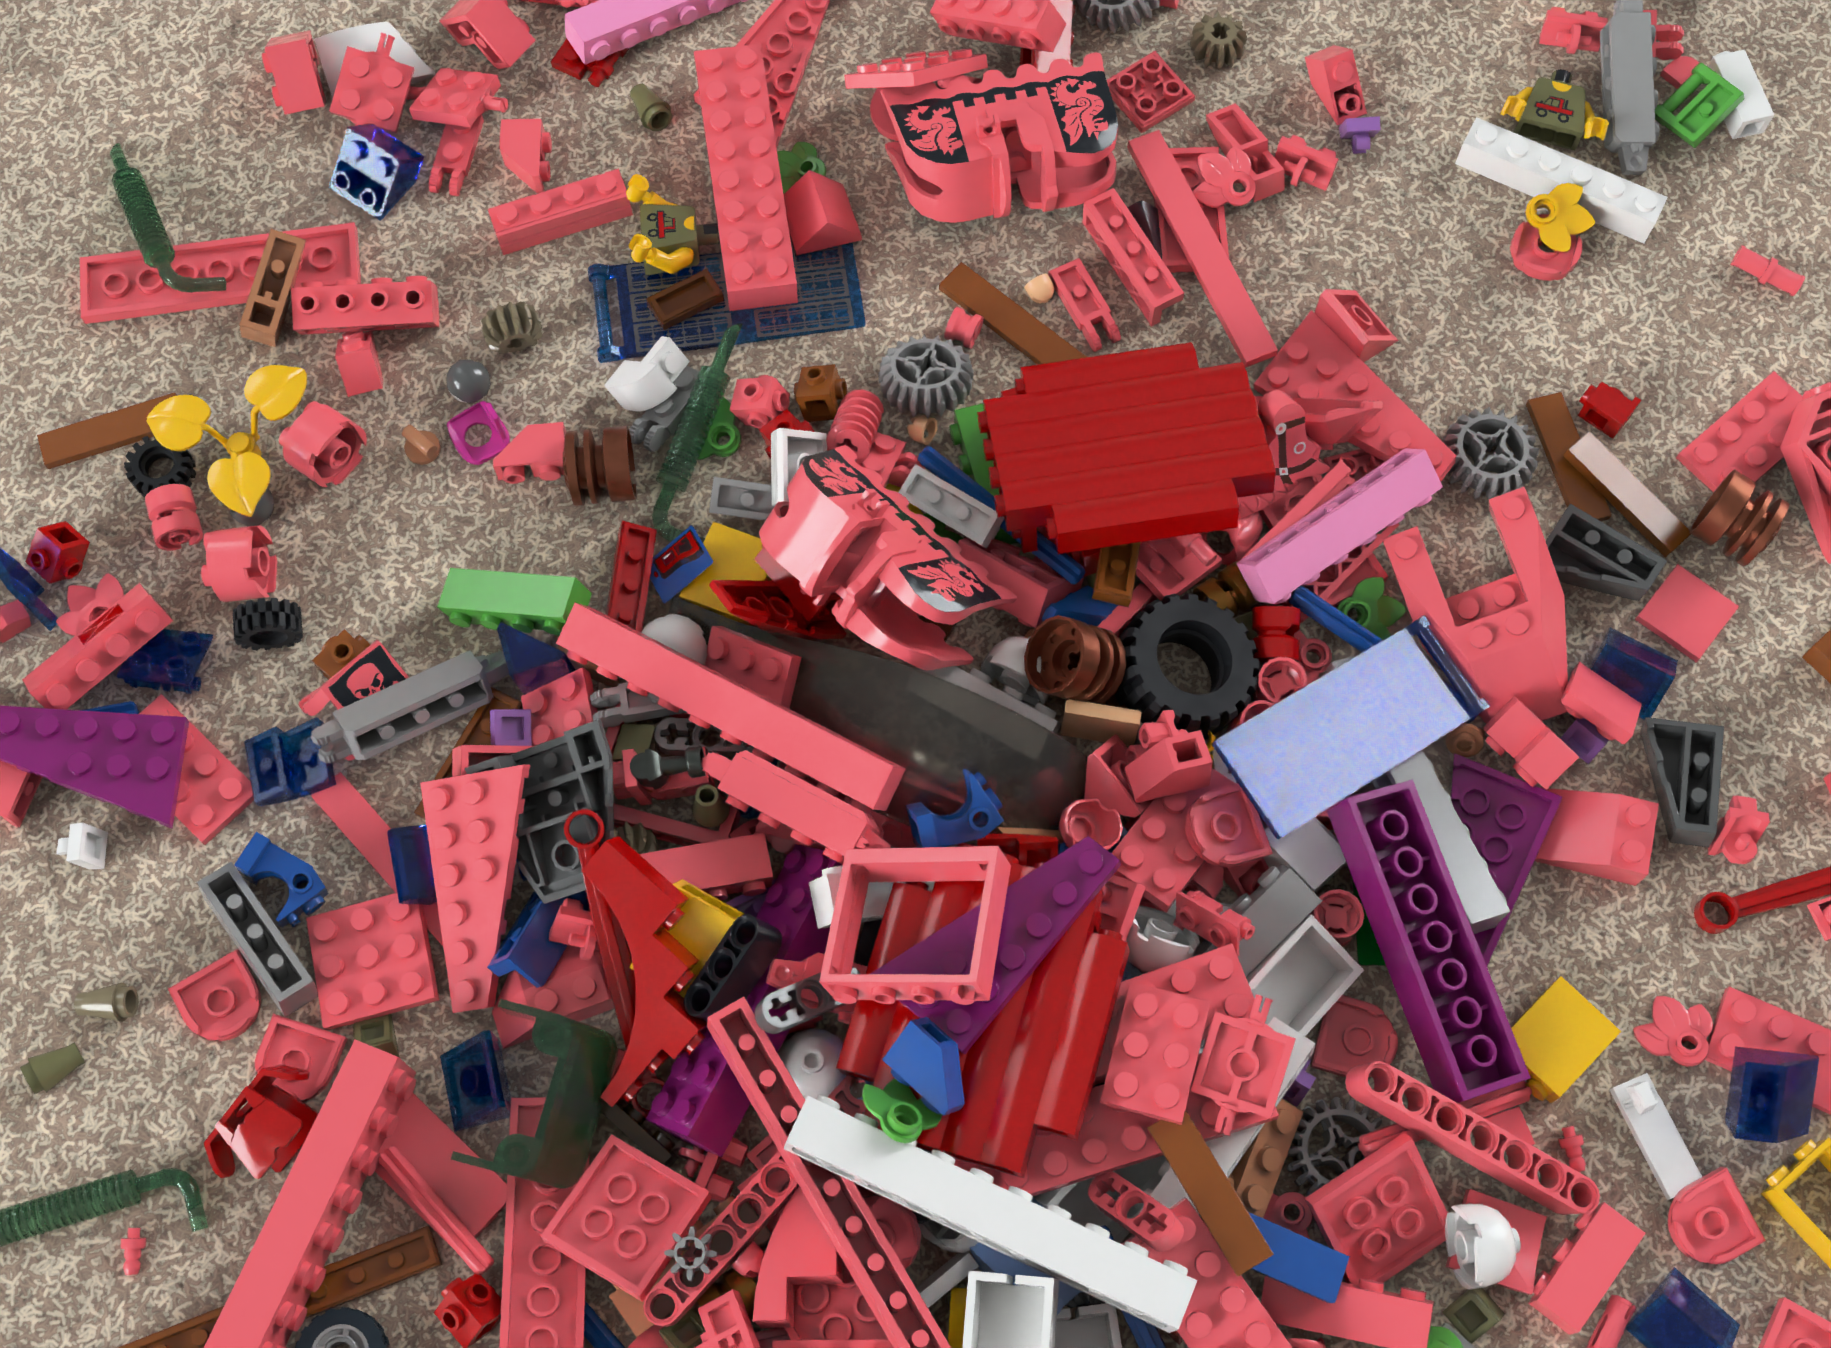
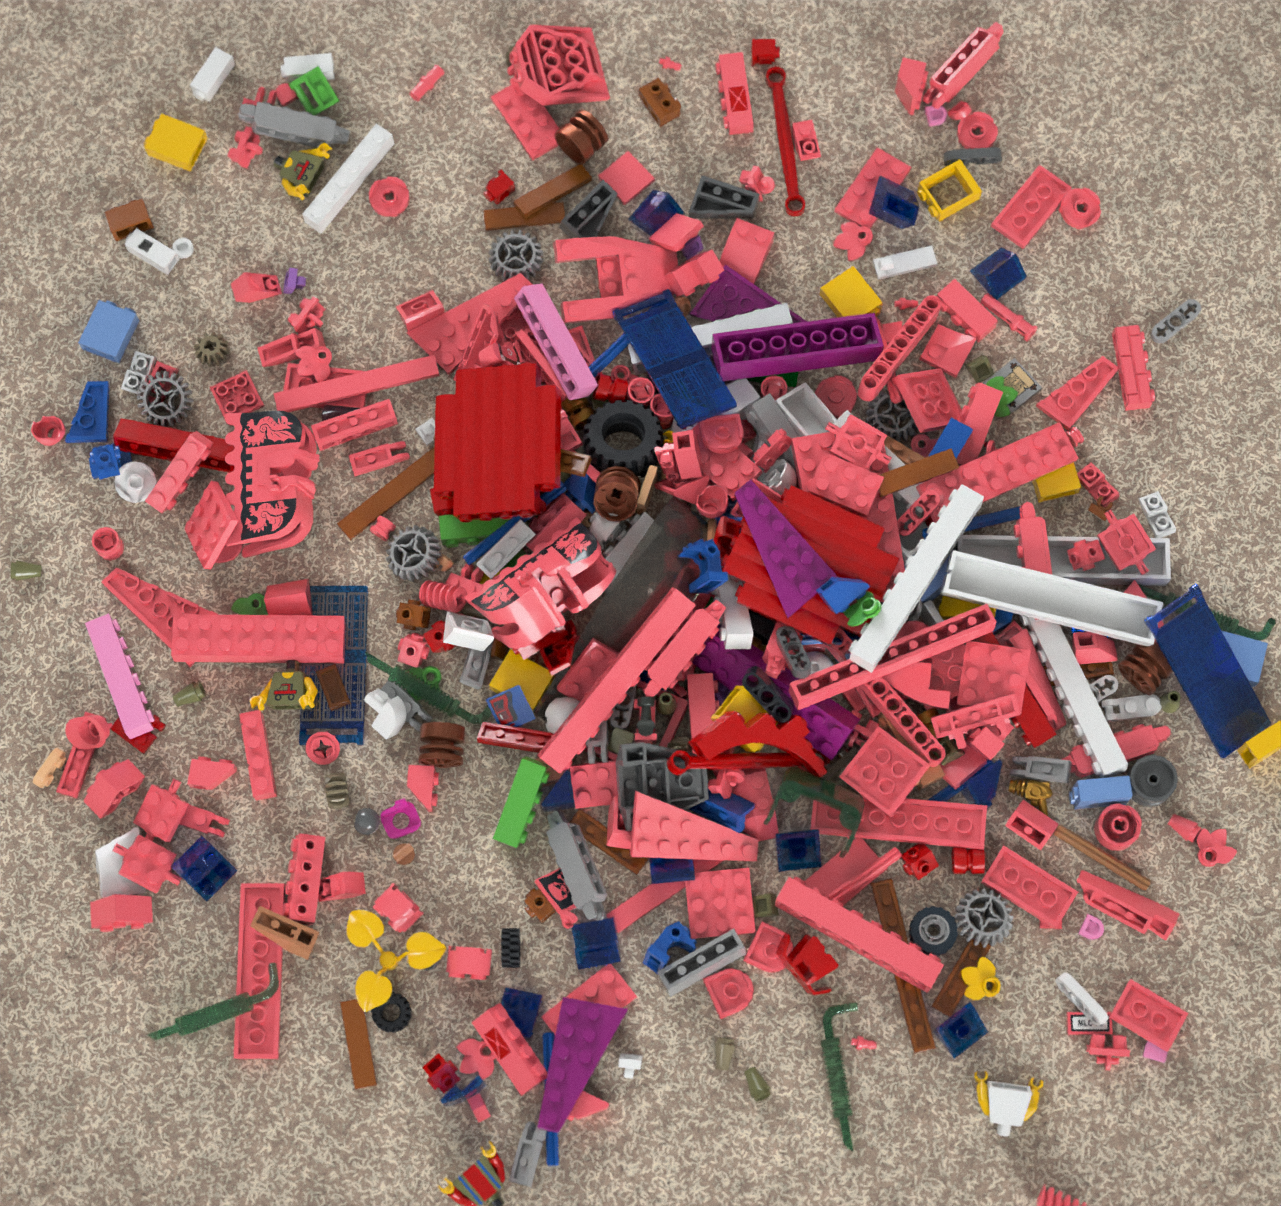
camera: 80 degrees left, 5 degrees up
coral wheel [145,484,203,551] -> none
medium lavender tile [490,709,532,746] -> none
light grey gear [664,1226,719,1281] -> none
coral hinge [731,1240,765,1278] -> none
coral window [819,846,1011,1005] -> none
light nougat hinge [1024,273,1054,304] -> none
bright green plate [1336,577,1407,646] -> none
white cylinder [1445,1203,1521,1290] -> none
yellow plate [1525,183,1595,252] -> none
coral tile [1668,1167,1766,1264] -> none
none -> coral gear [306,731,340,765]

